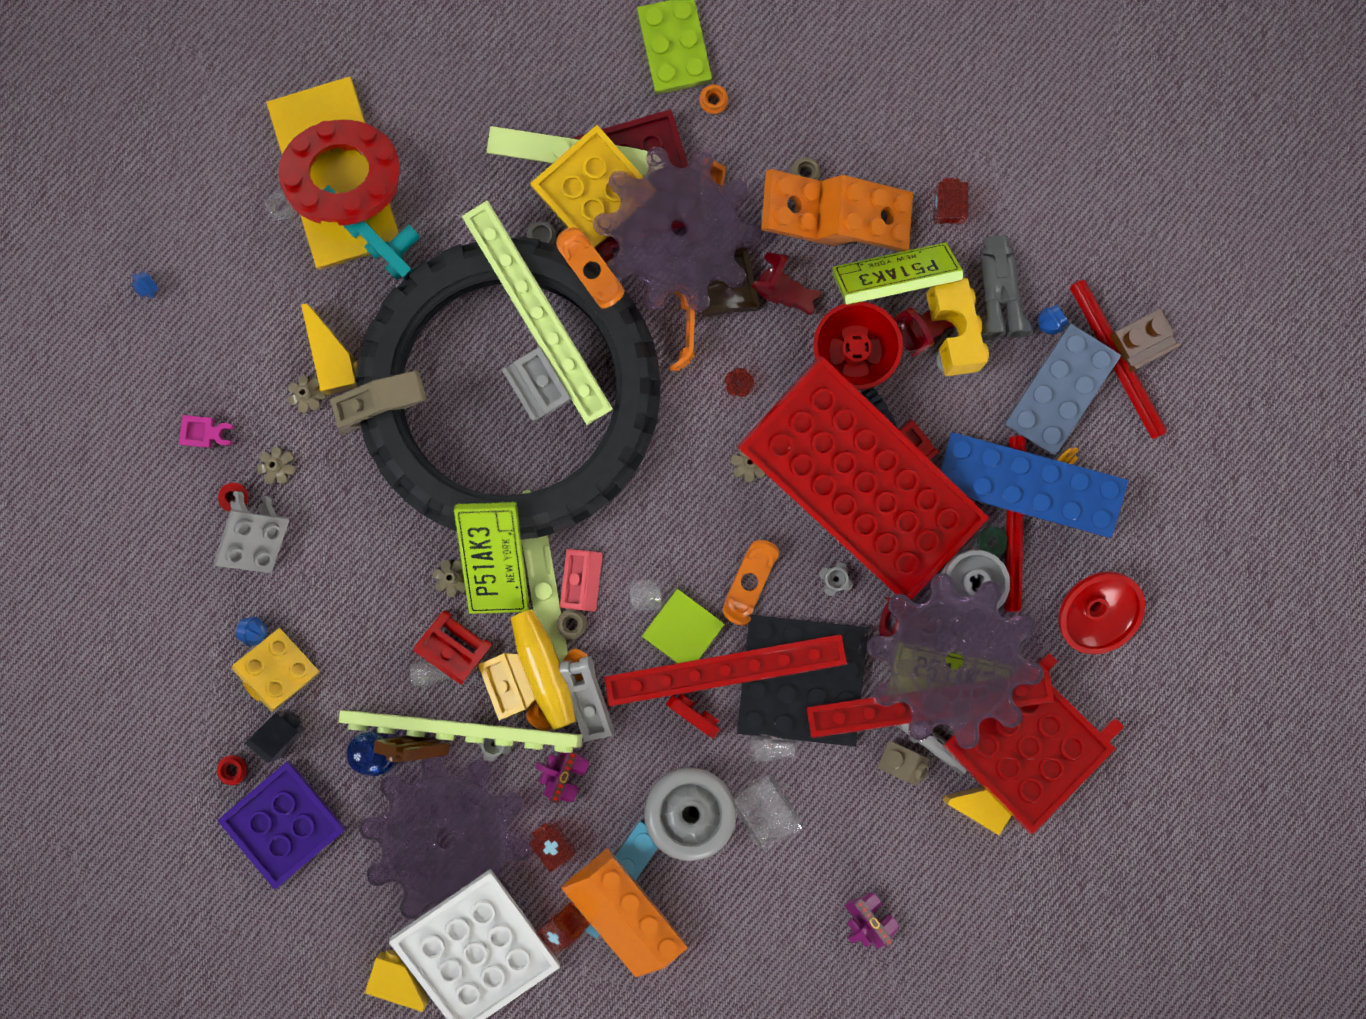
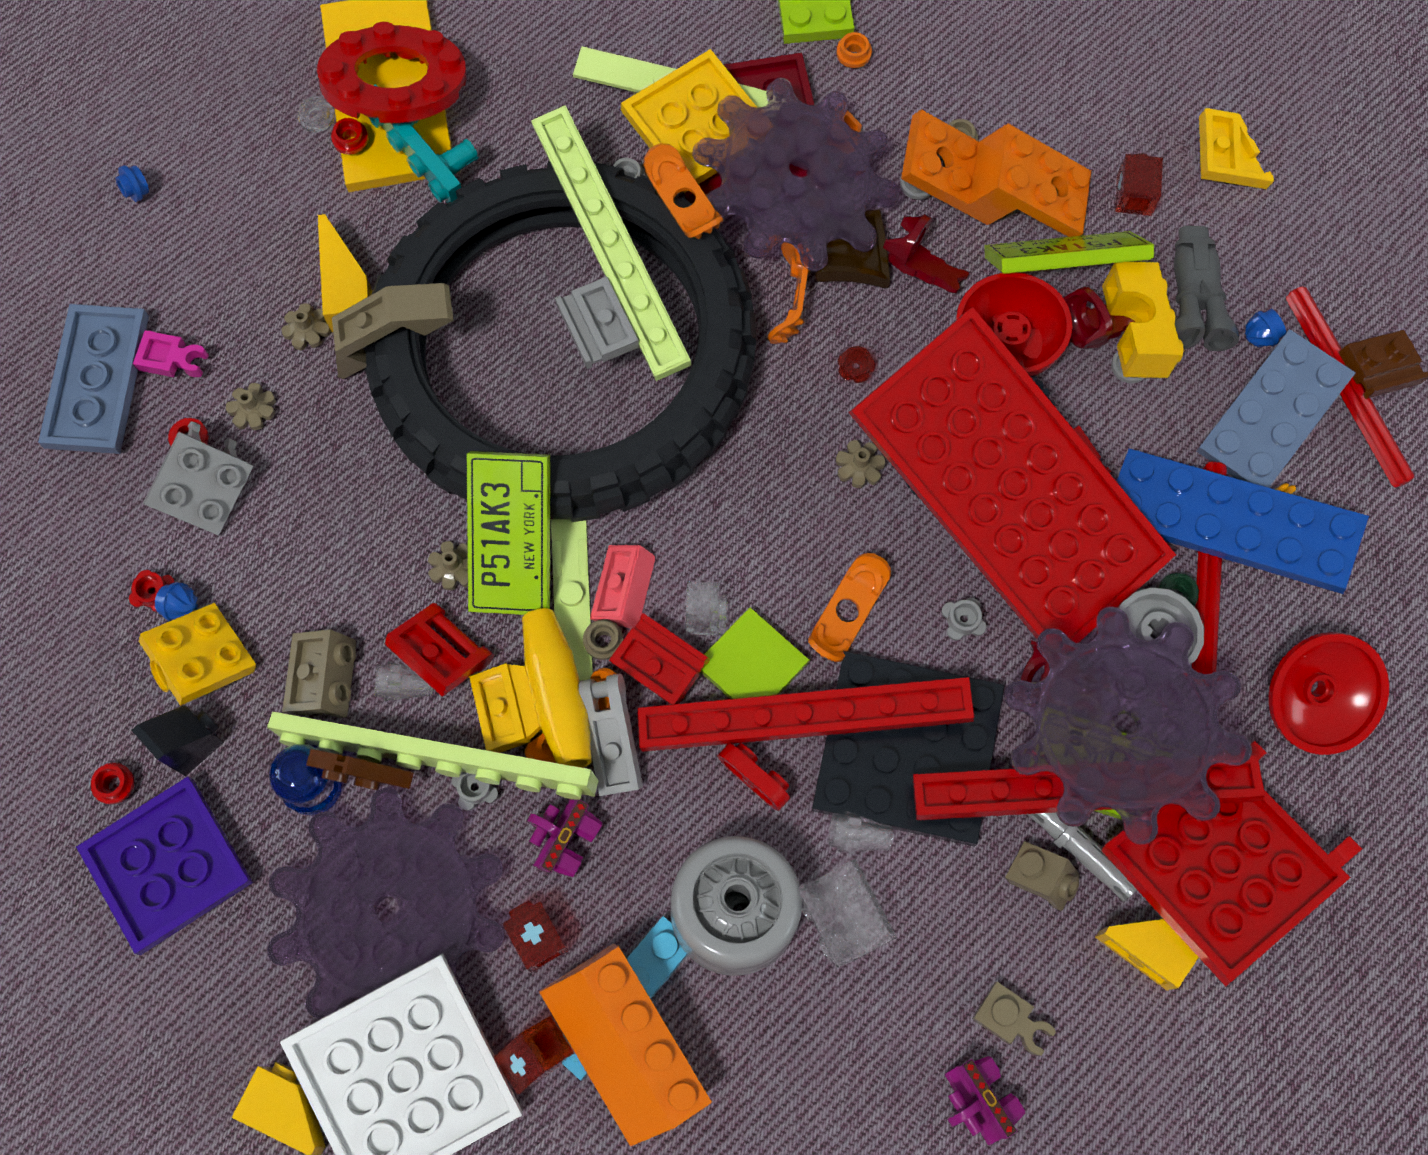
camera: 10 degrees right, 15 degrees down
none -> sand blue plate [38,304,149,454]
none -> red plate [129,570,175,613]
none -> dark tan bracket [282,629,356,718]
none -> red plate [331,118,369,155]
none -> red plate [609,613,710,705]
none -> dark tan plate [972,982,1056,1056]
none -> yellow wing [1199,108,1274,189]

